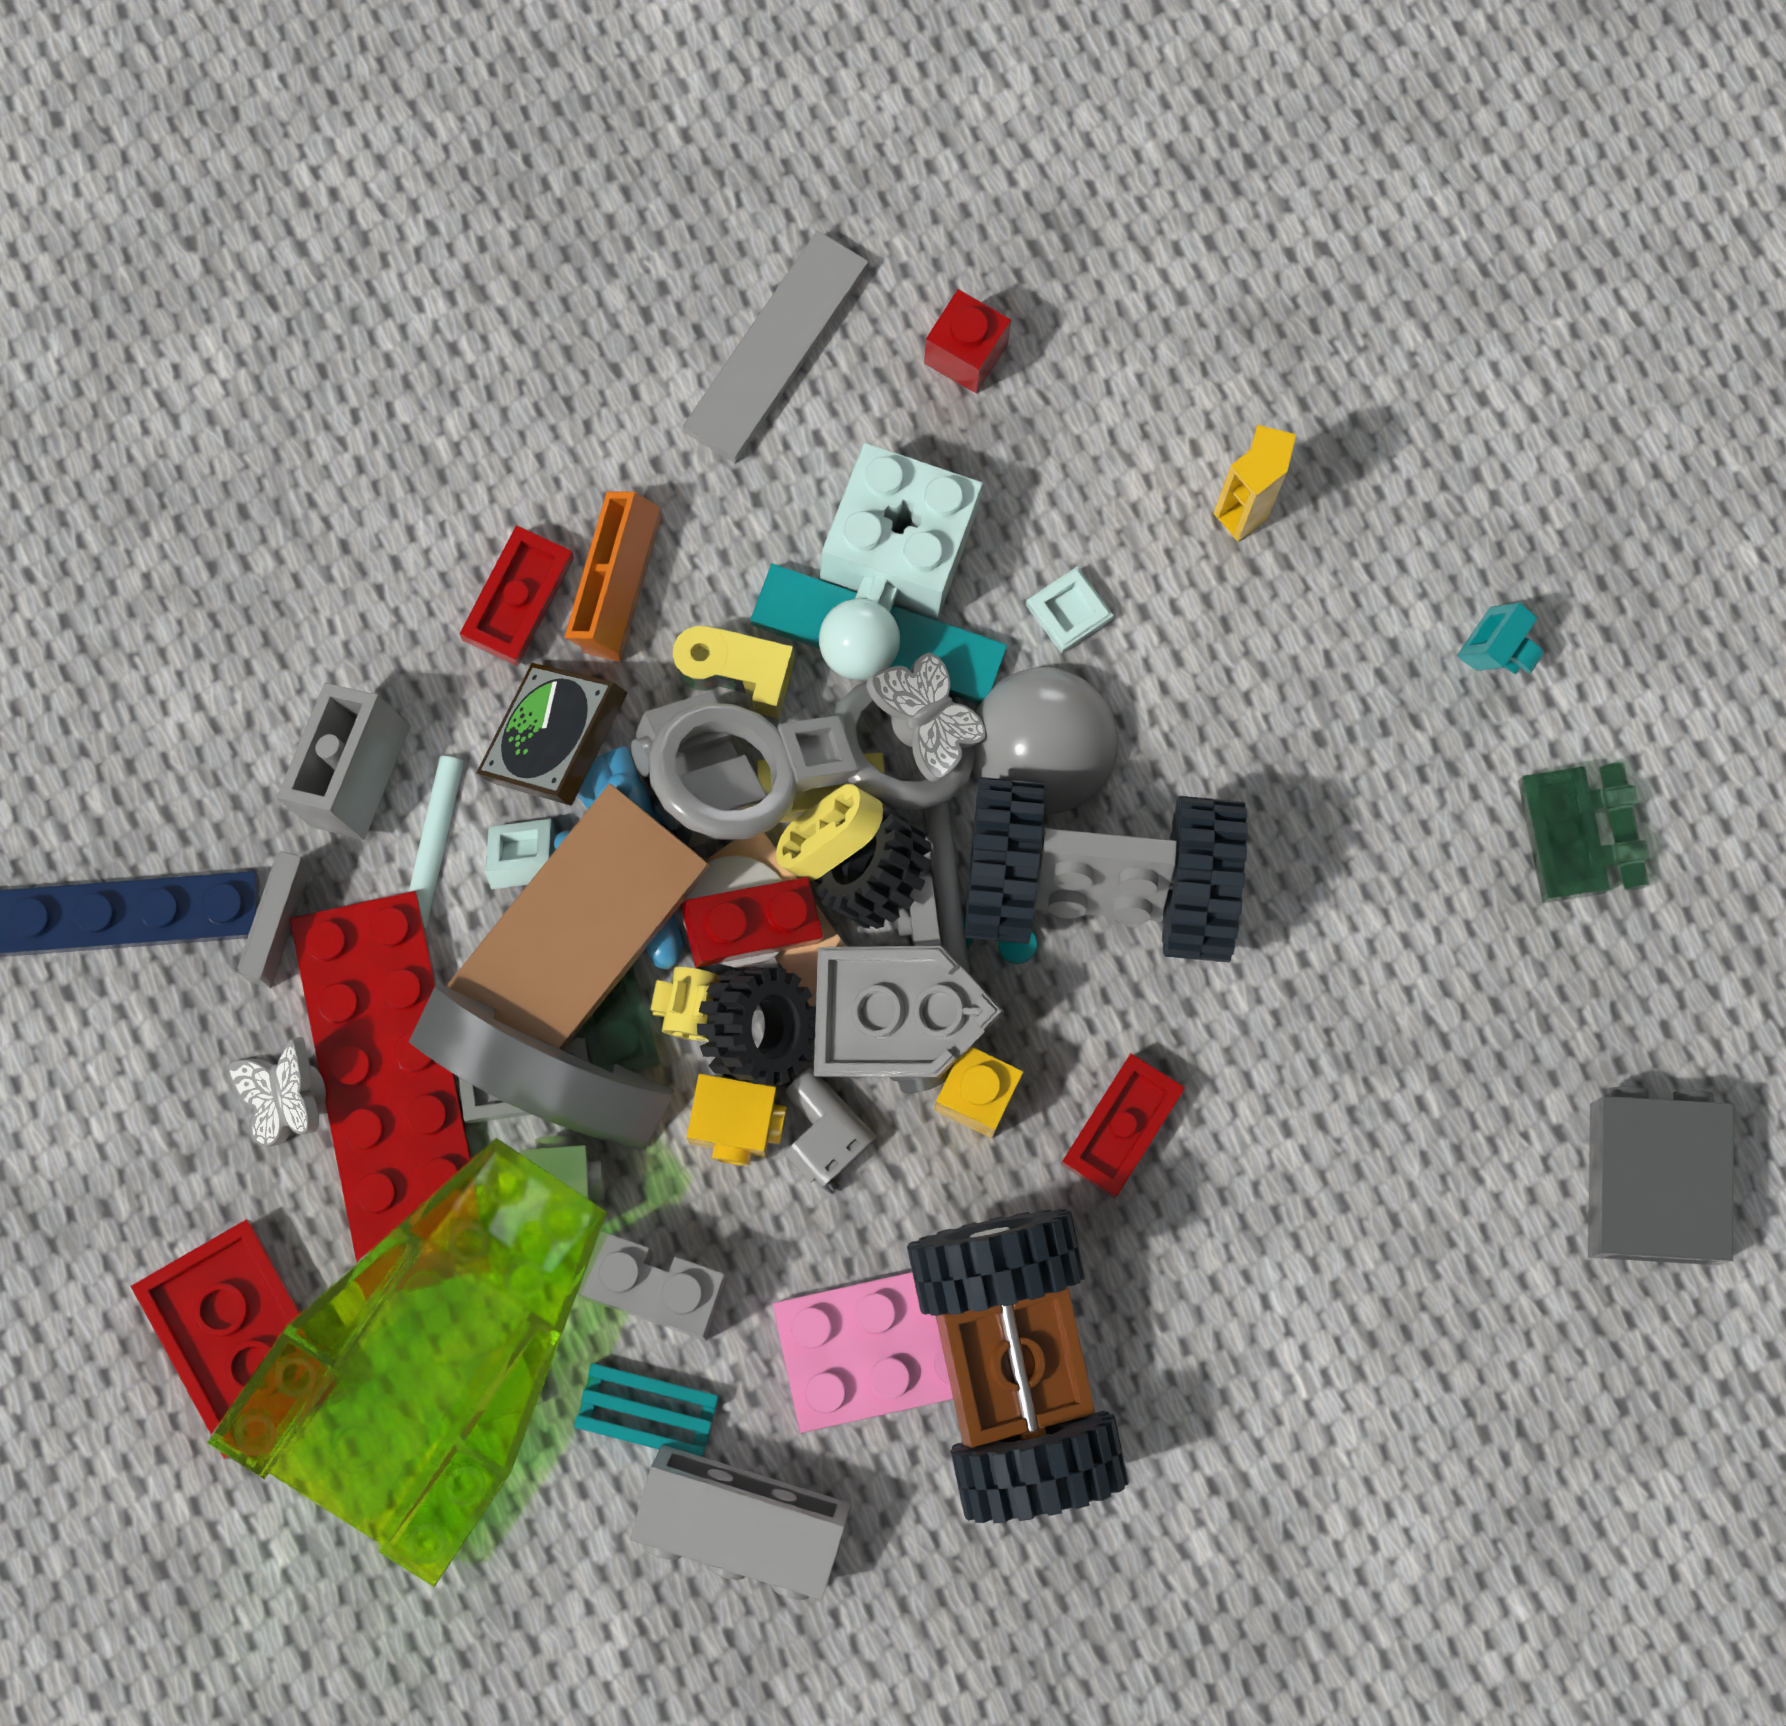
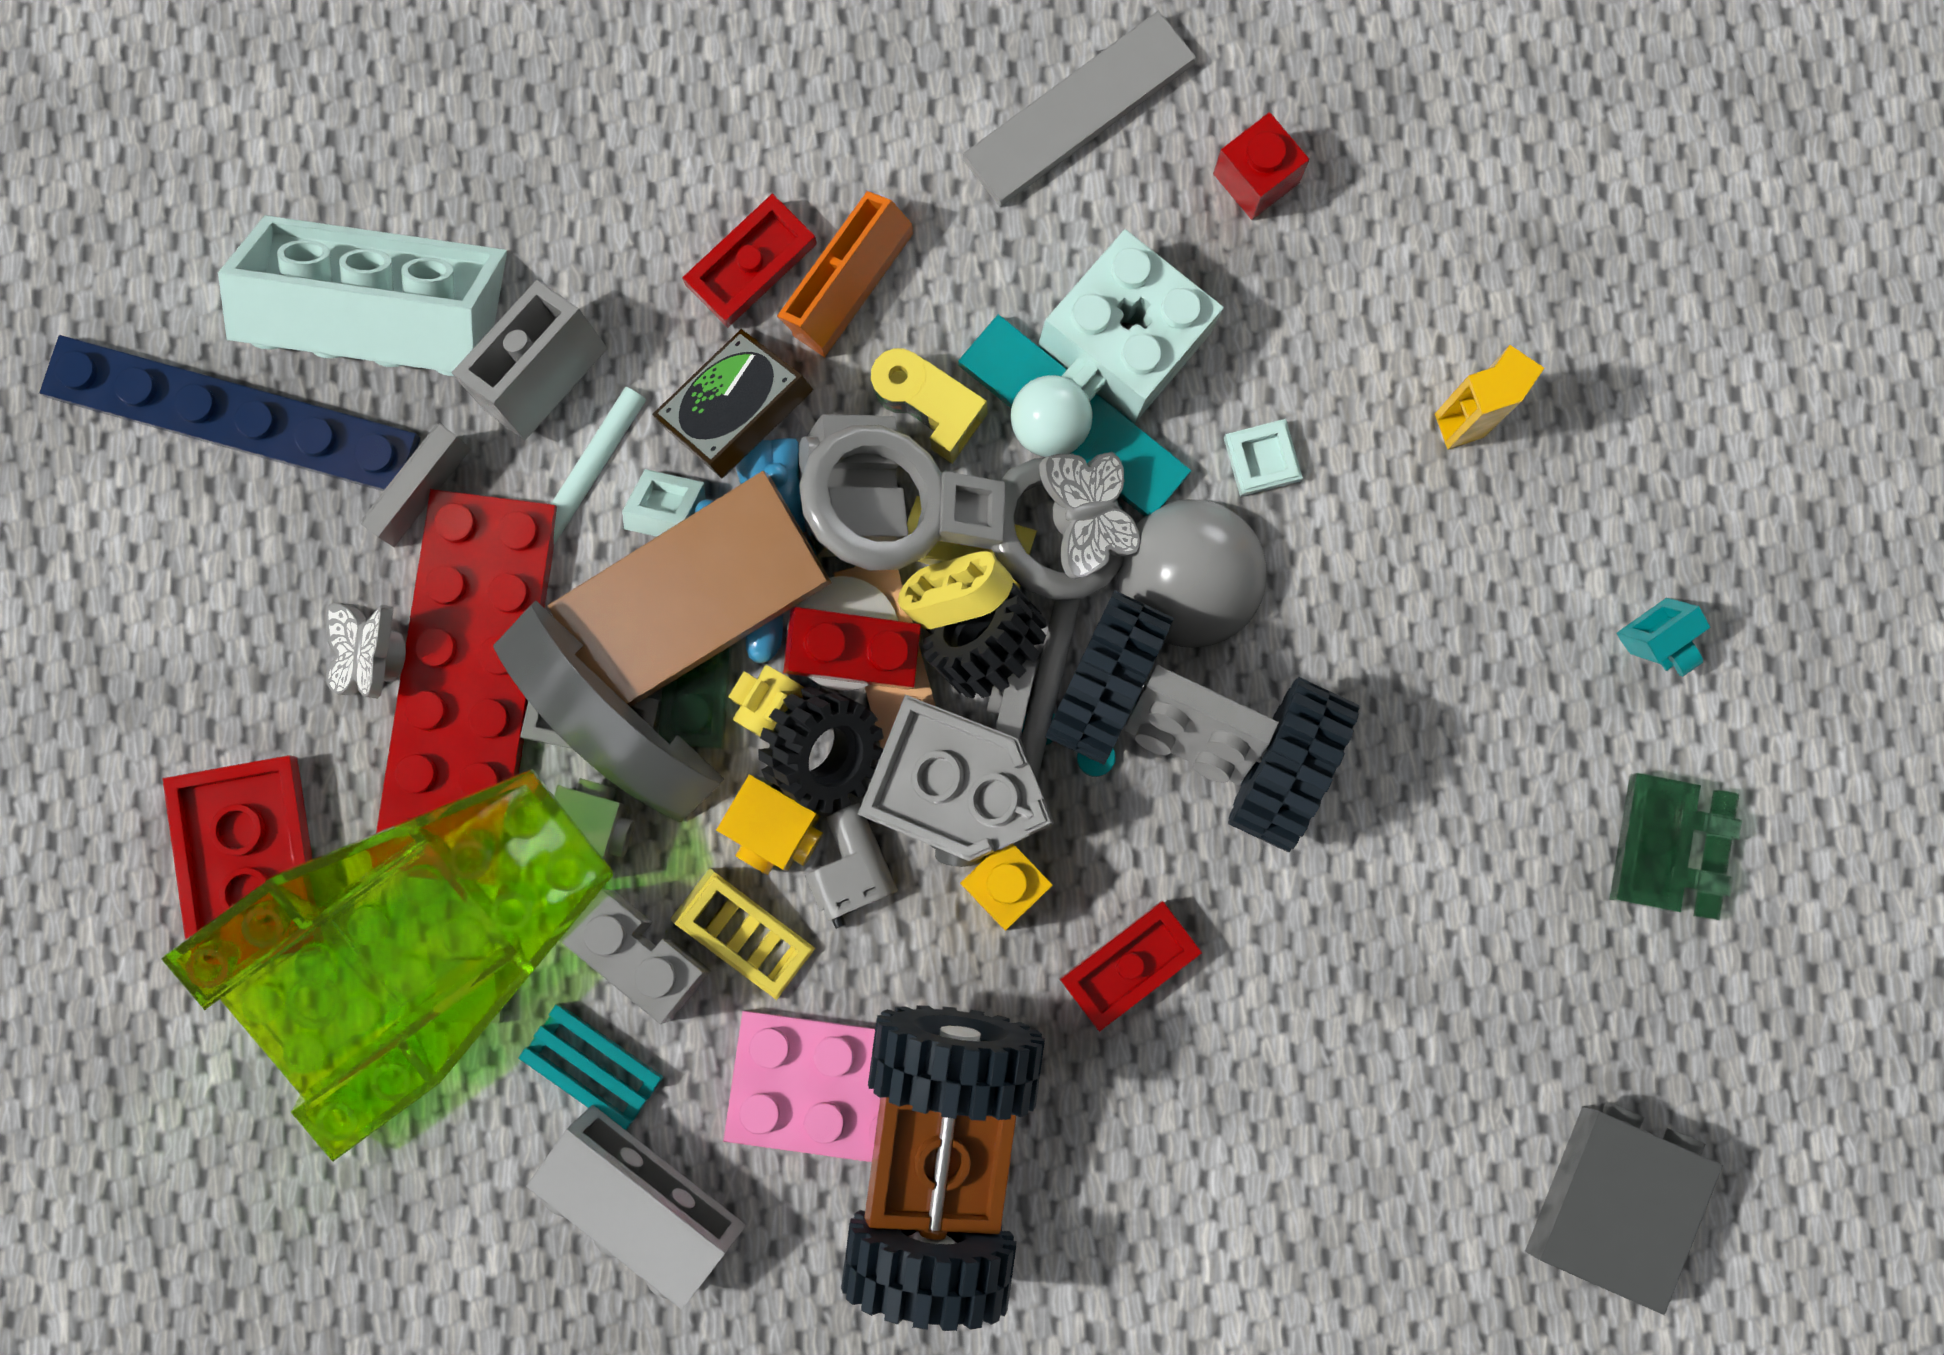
camera: 25 degrees right, 5 degrees up
none -> light aqua slope [218,215,507,376]
none -> light yellow slope [671,868,816,1000]

